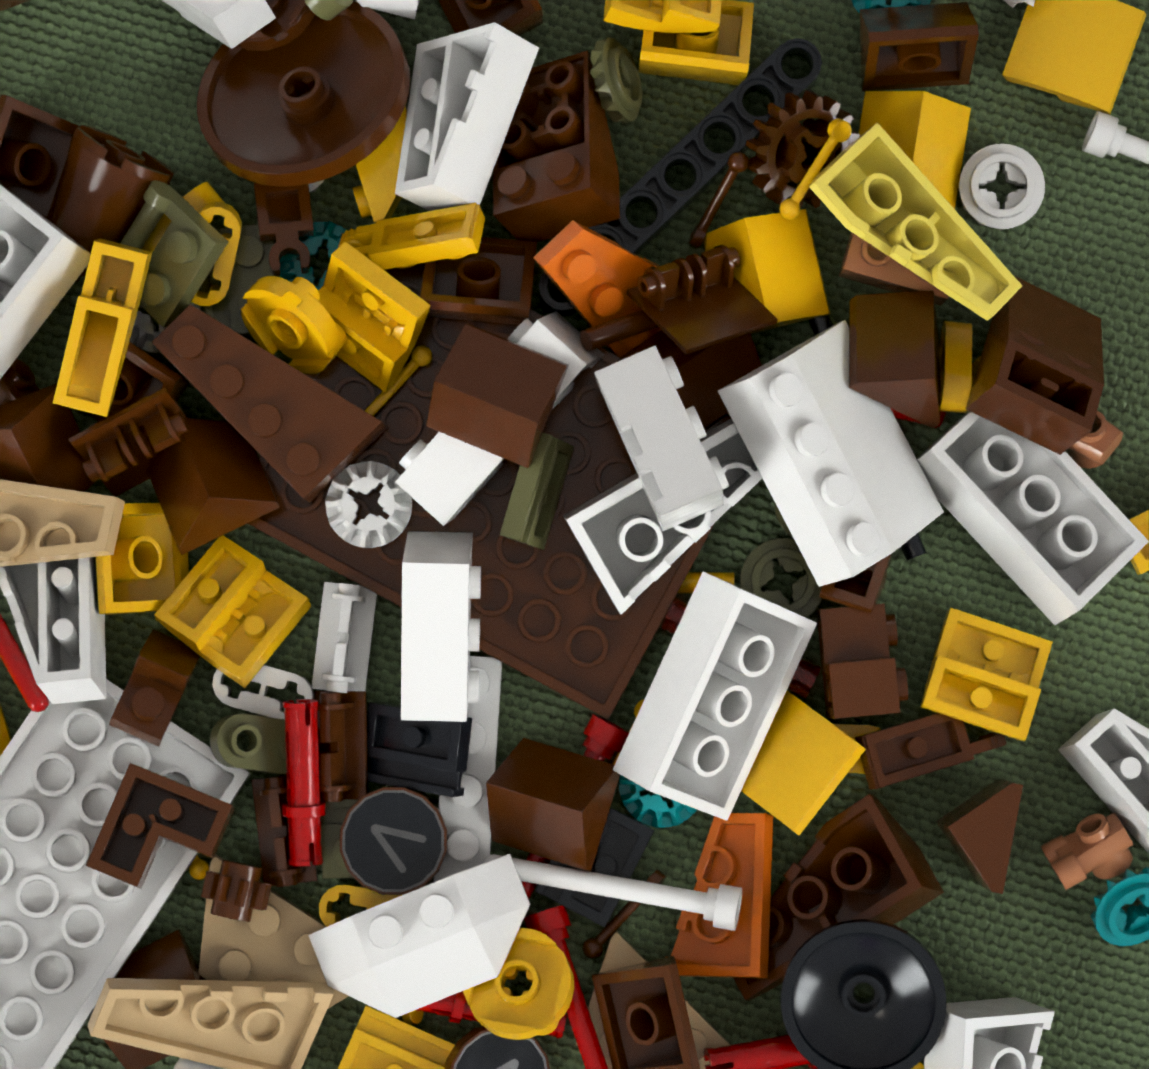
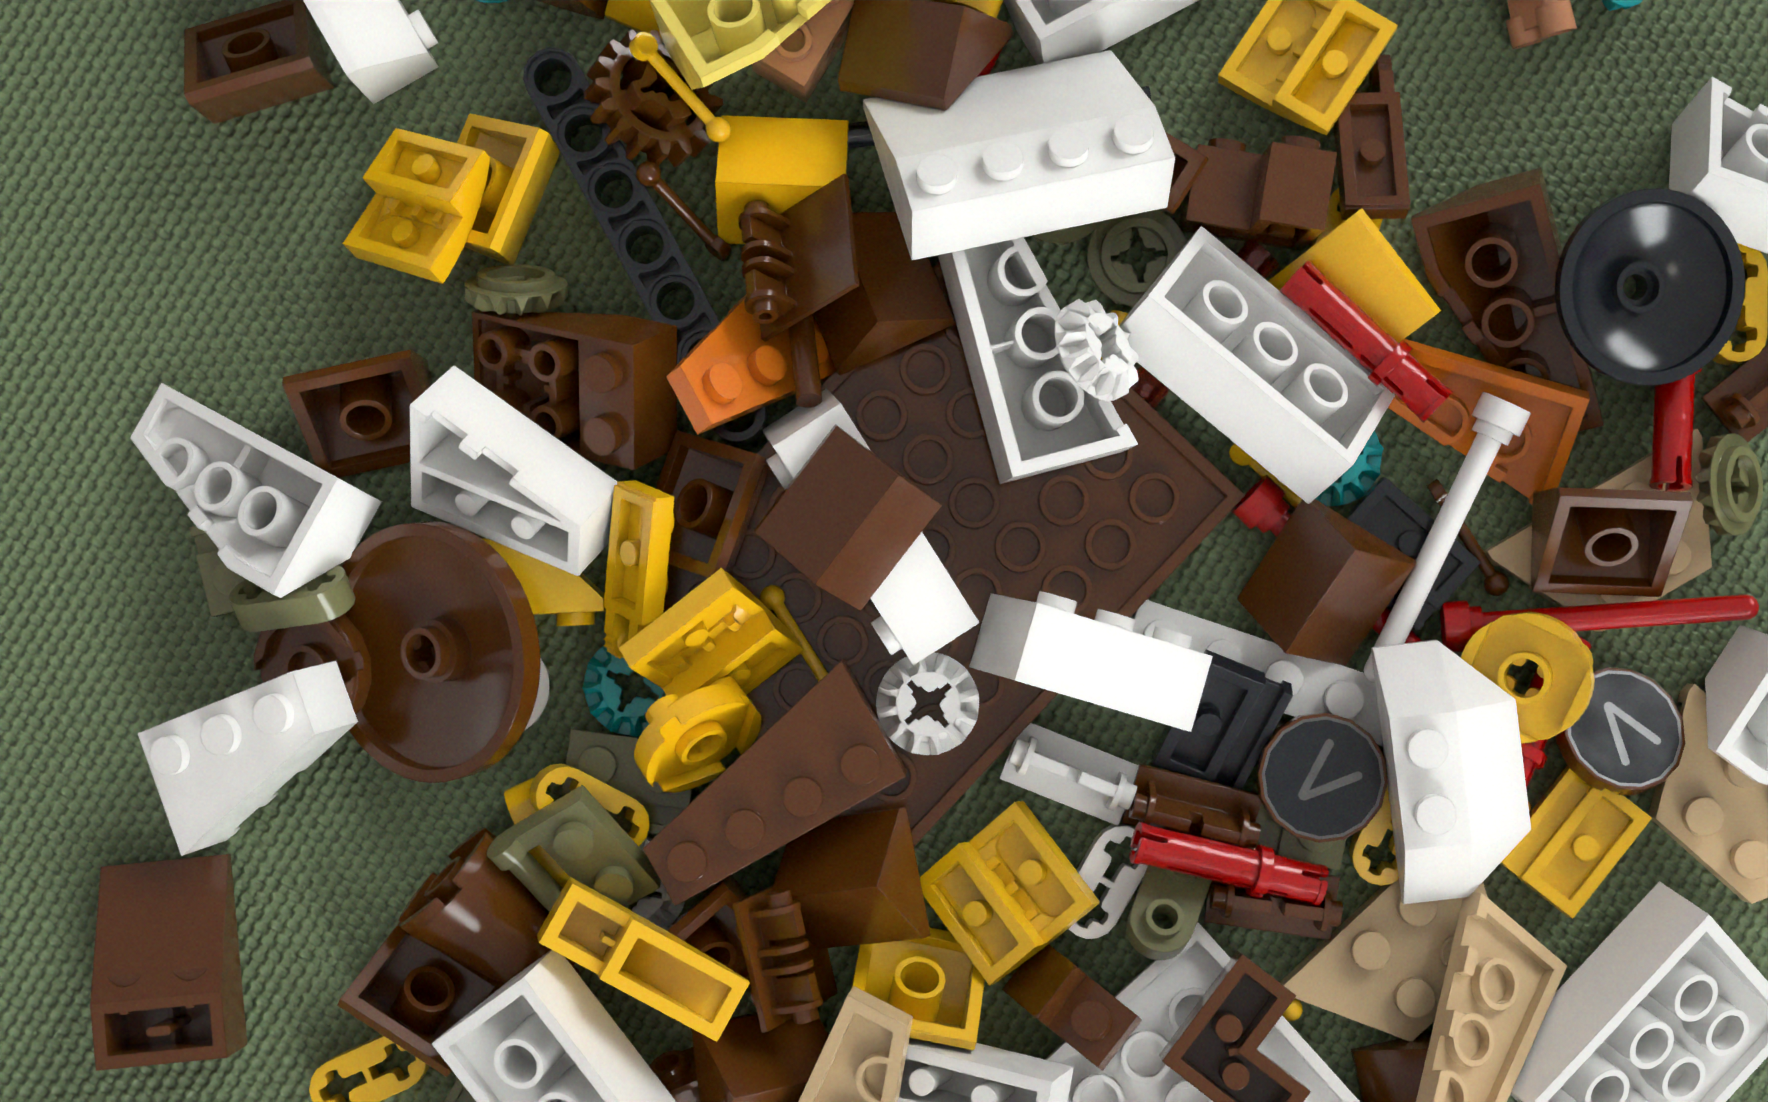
camera: 75 degrees left, 0 degrees up
reddish brown gear [201,859,272,922] -> none
reddish brown plate [254,183,314,276] -> none
olive plate [499,433,574,550] -> none
white wedge [594,345,729,531] -> none
reddish brown slope [936,779,1023,894] -> none
none -> white gear [1055,299,1139,401]
none -> red pin [1280,260,1453,423]

